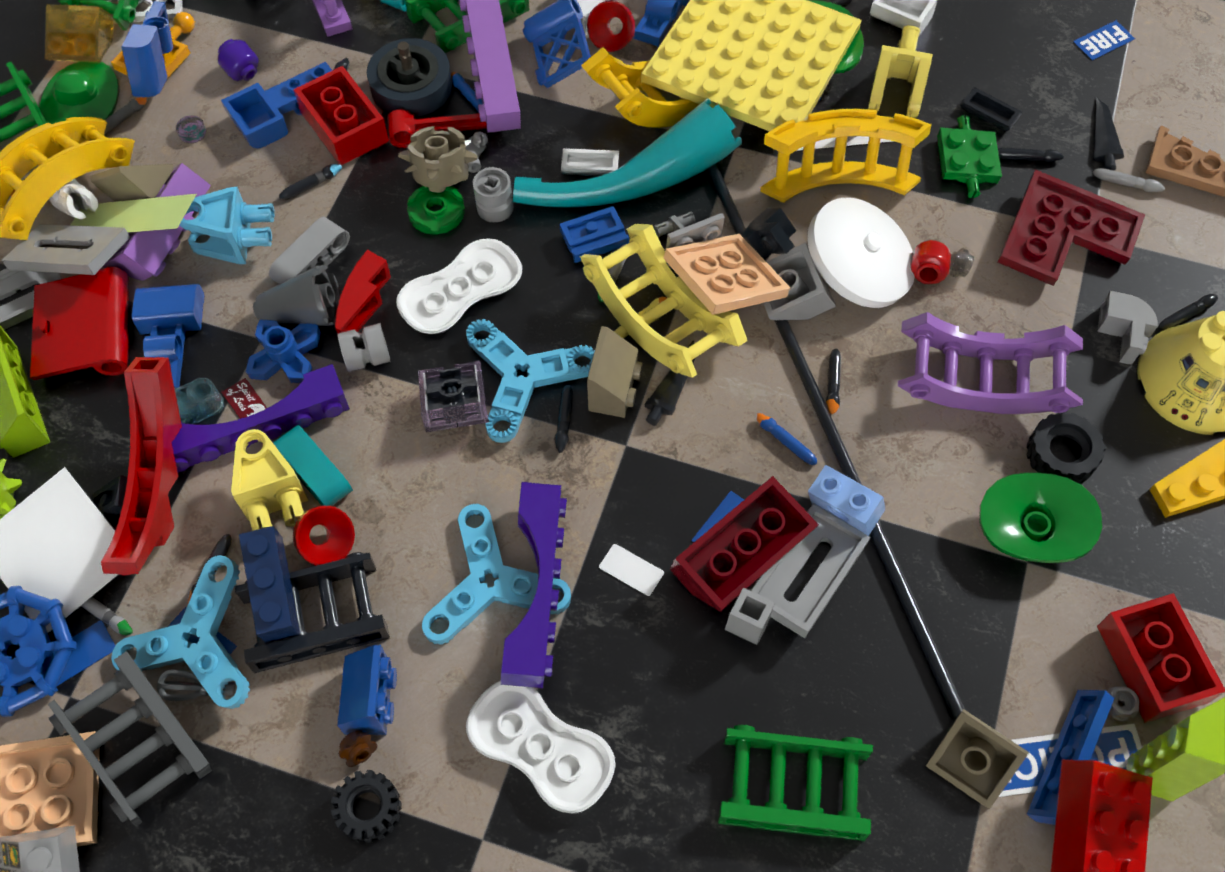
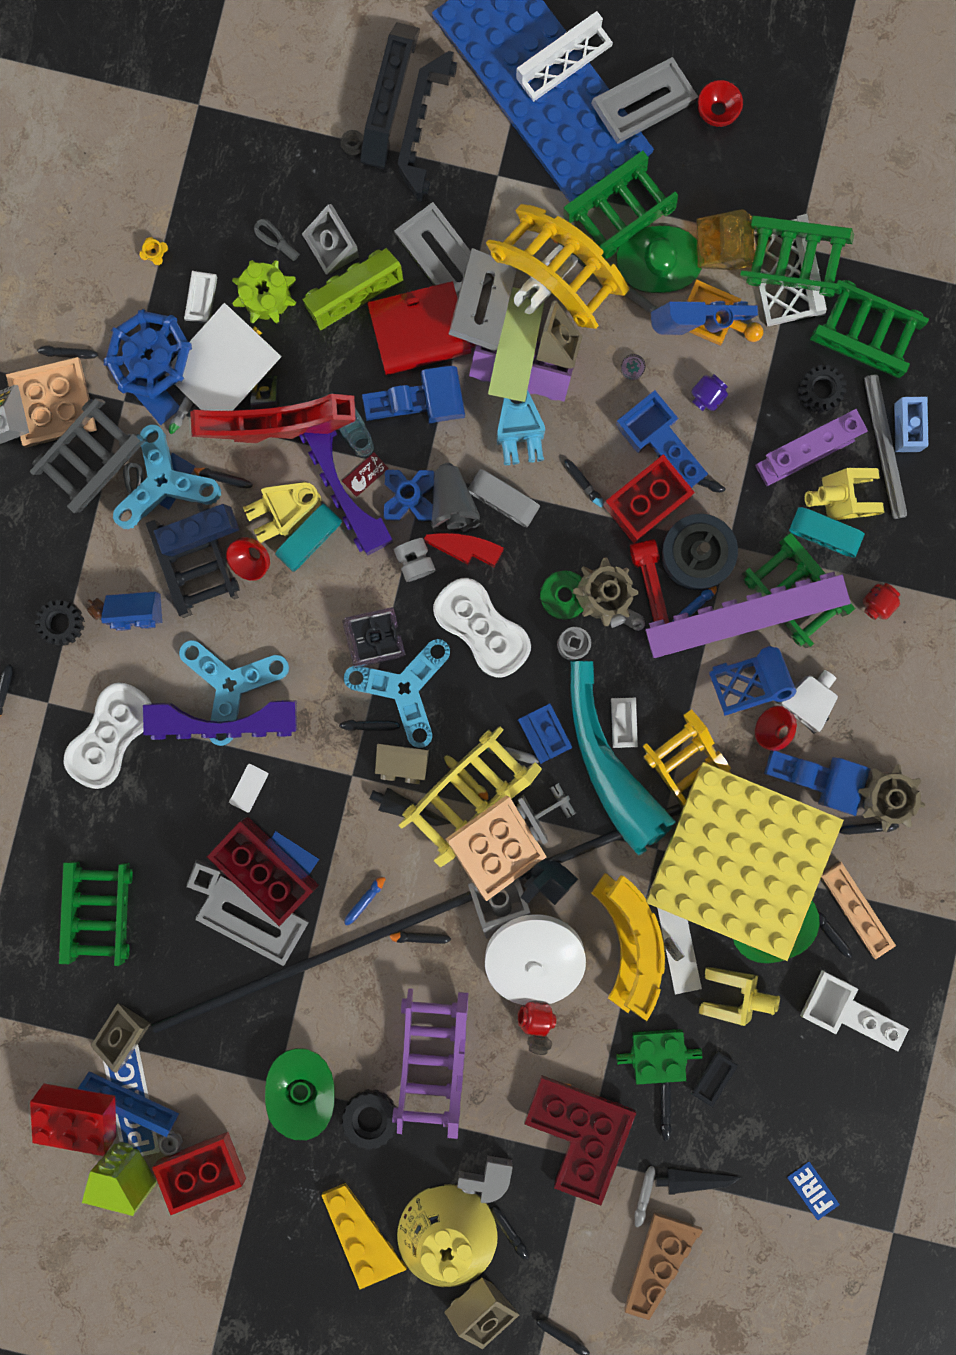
camera: 80 degrees right, 25 degrees up
light blue brick [808,465,885,536] -> none

